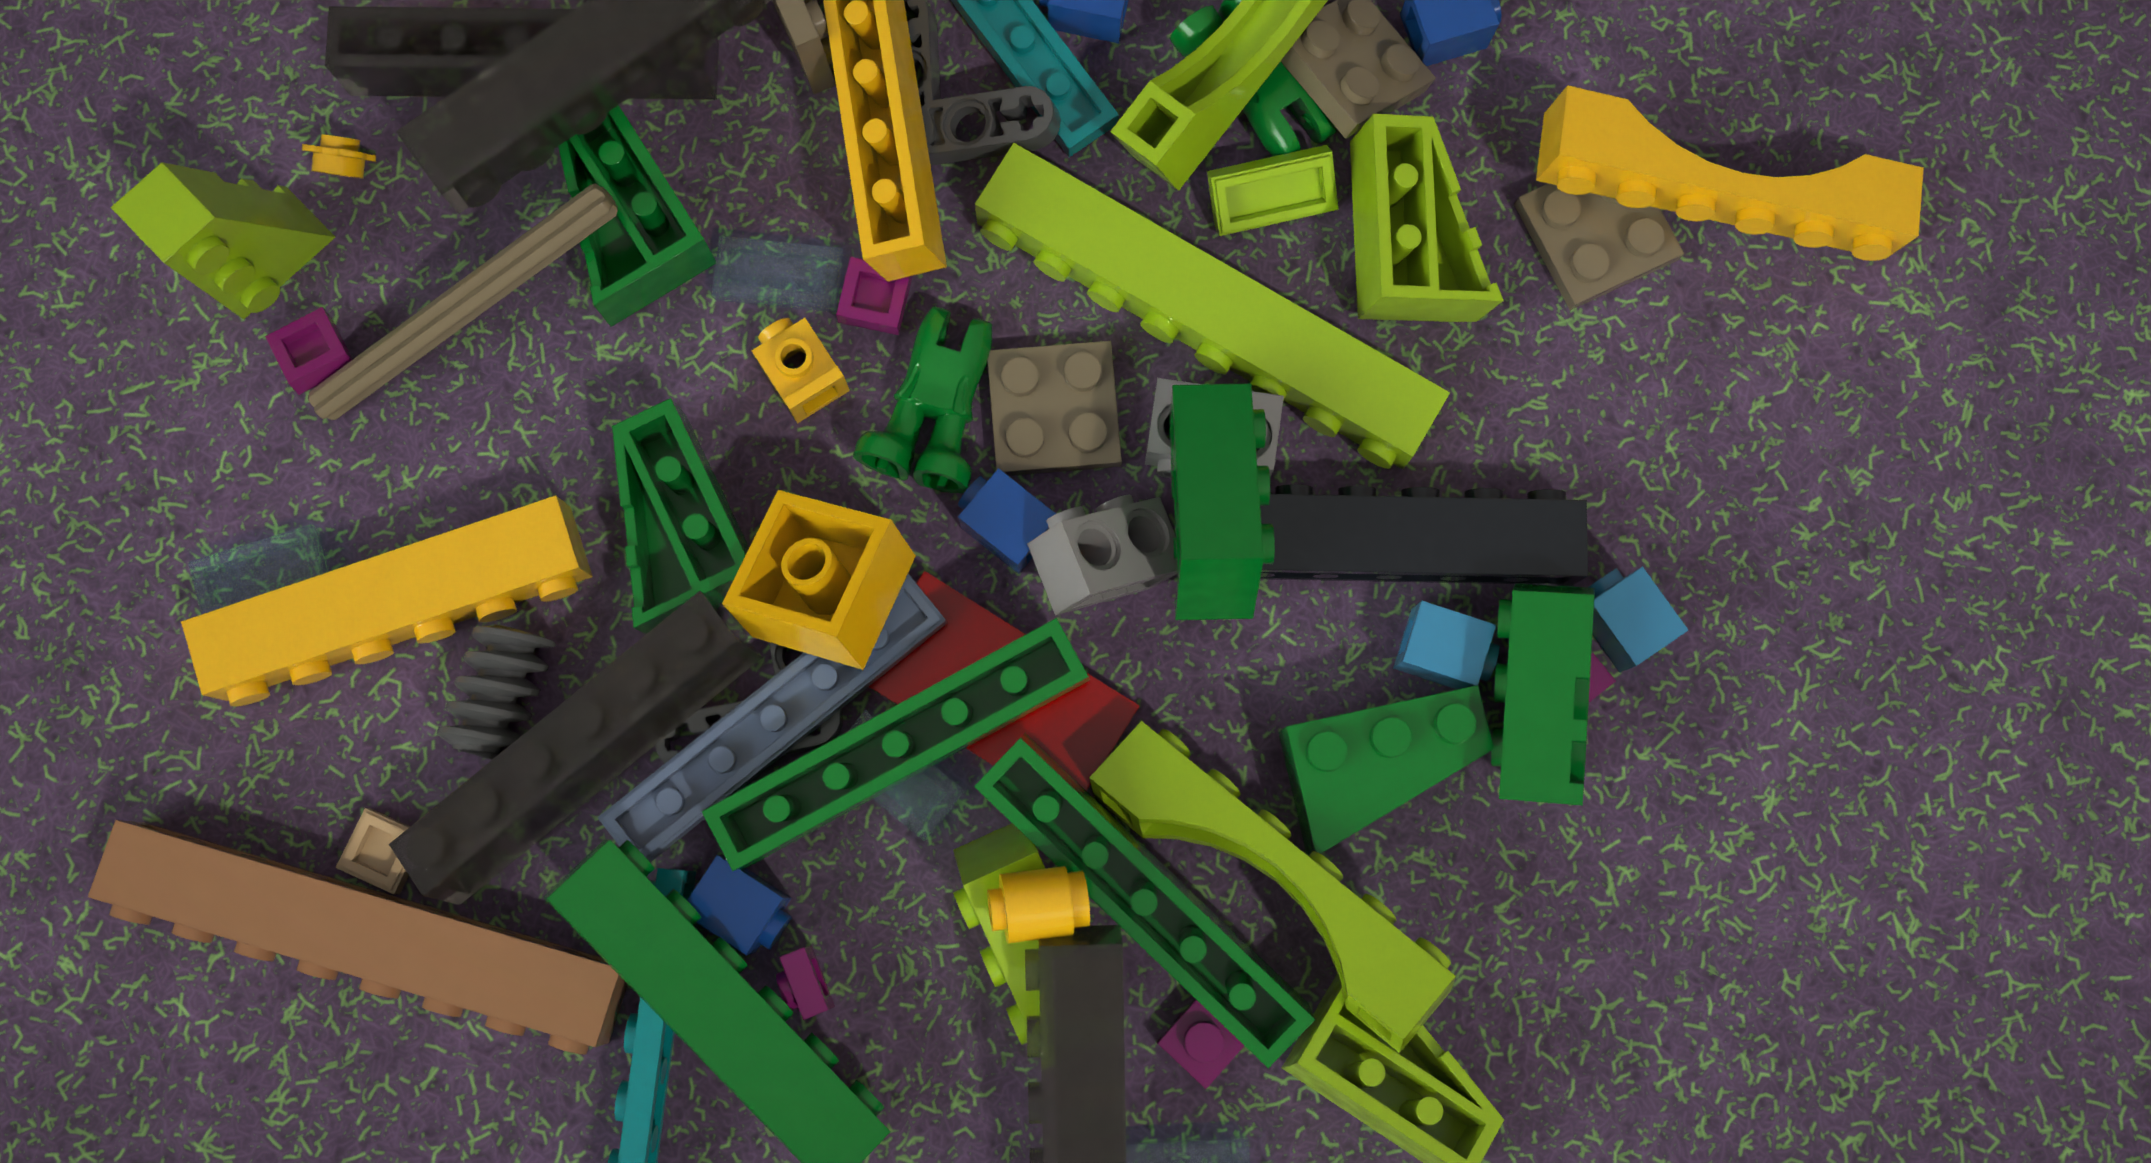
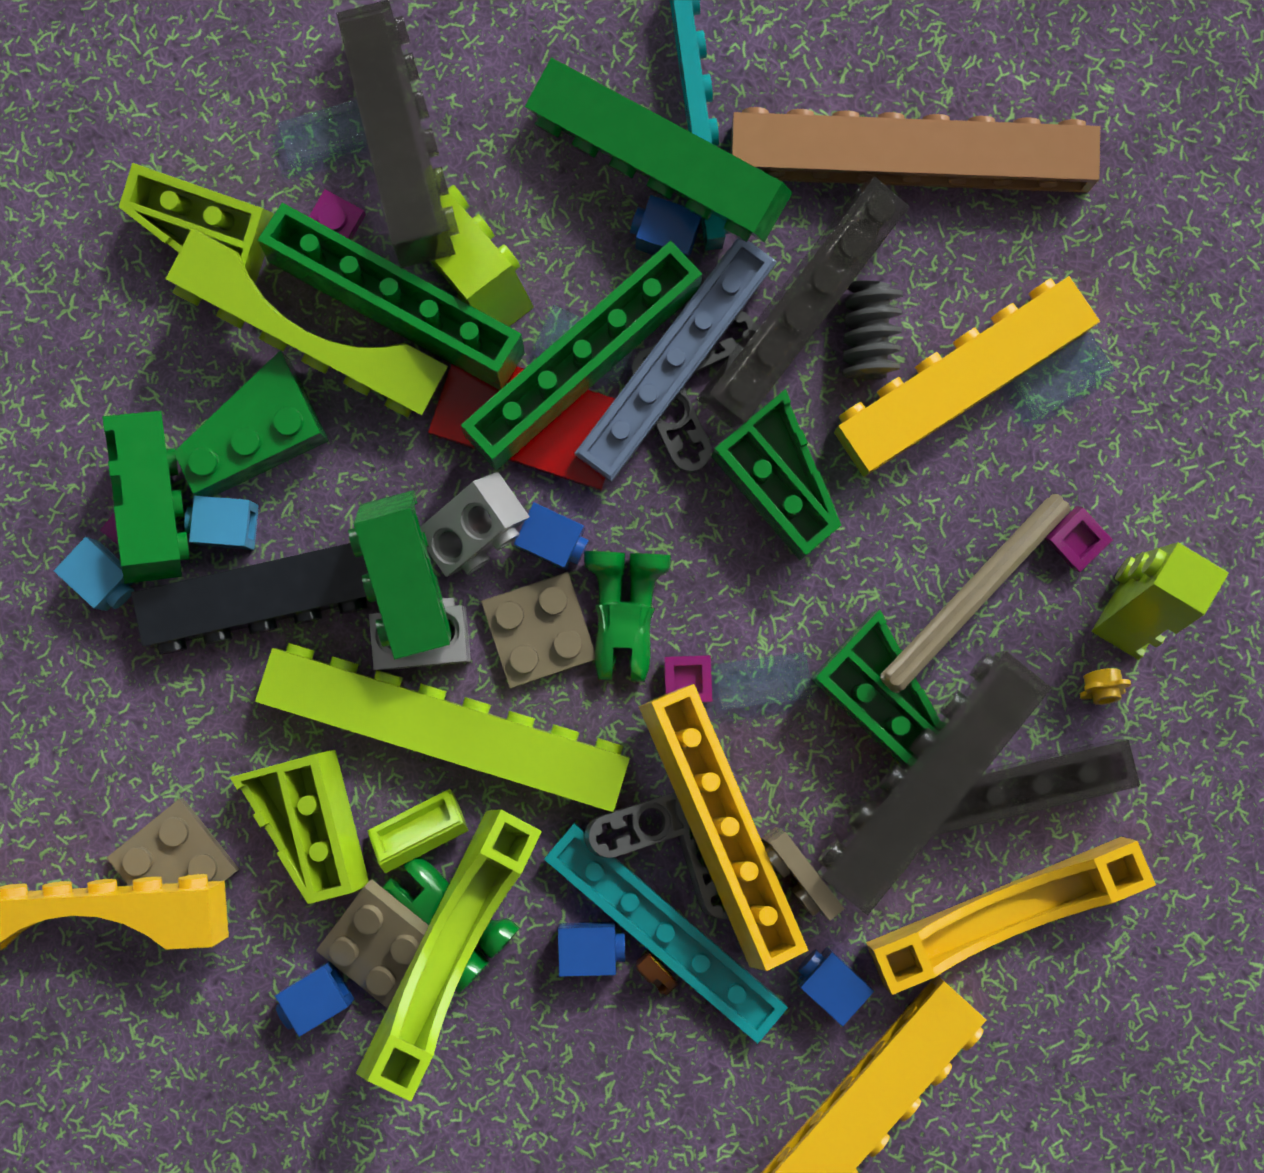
camera: 170 degrees right, 5 degrees up
tan tile [335,808,429,894] -> none
yellow brick [722,490,916,670] -> none
yellow brick [751,318,850,424] -> none
magenta plate [776,946,835,1020] -> none
yellow brick [987,866,1090,944] -> none

